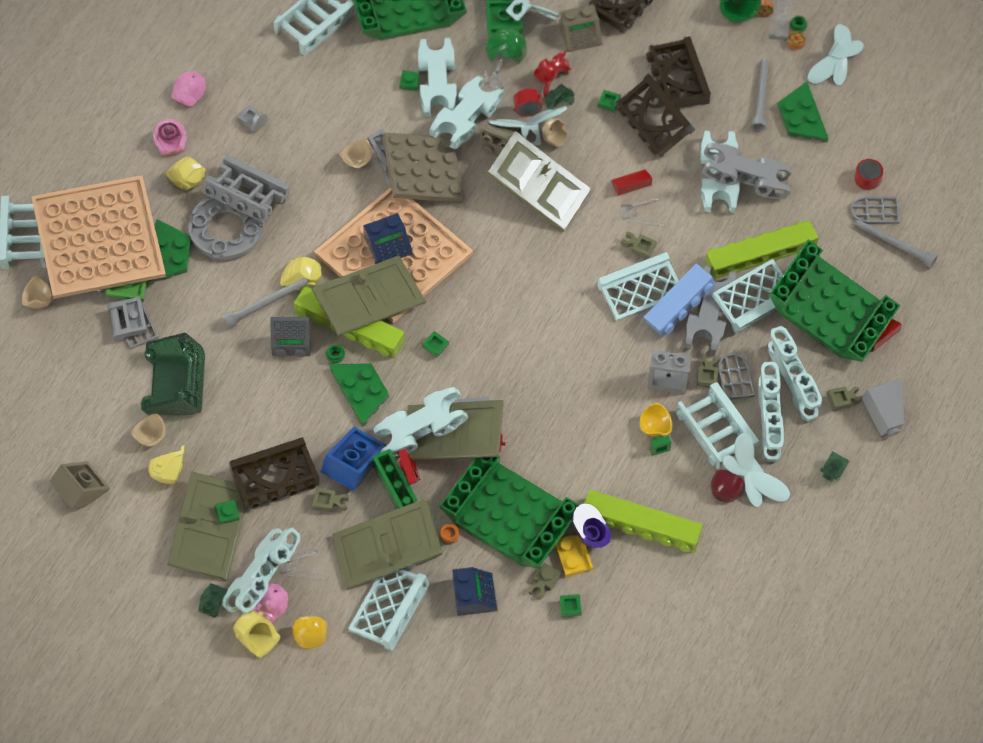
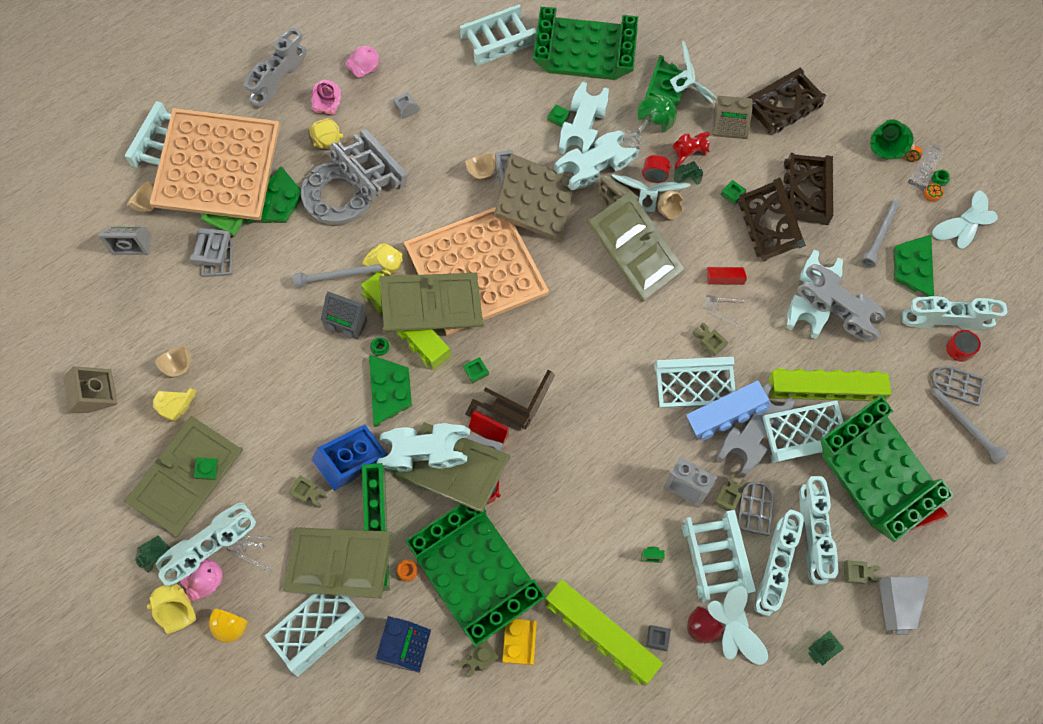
camera: 20 degrees right, 5 degrees up
clear green windscreen [141,332,205,415] -> none
dark brown fence [229,437,319,509] -> none
dark blue slope [363,213,413,263] -> none
red wing [398,448,421,485] -> none
green plate [560,594,582,617] -> none
dark purple piece [573,504,611,548] -> none
yellow helmet [640,403,672,437] -> none
none -> light grey slope [99,225,152,255]
none -> light grey piece [244,28,306,108]
none -> dark brown piece [465,370,555,430]
none -> red slope [469,411,509,444]
none -> dark grey tile [646,625,671,652]
none -> light aqua piece [901,296,1008,330]

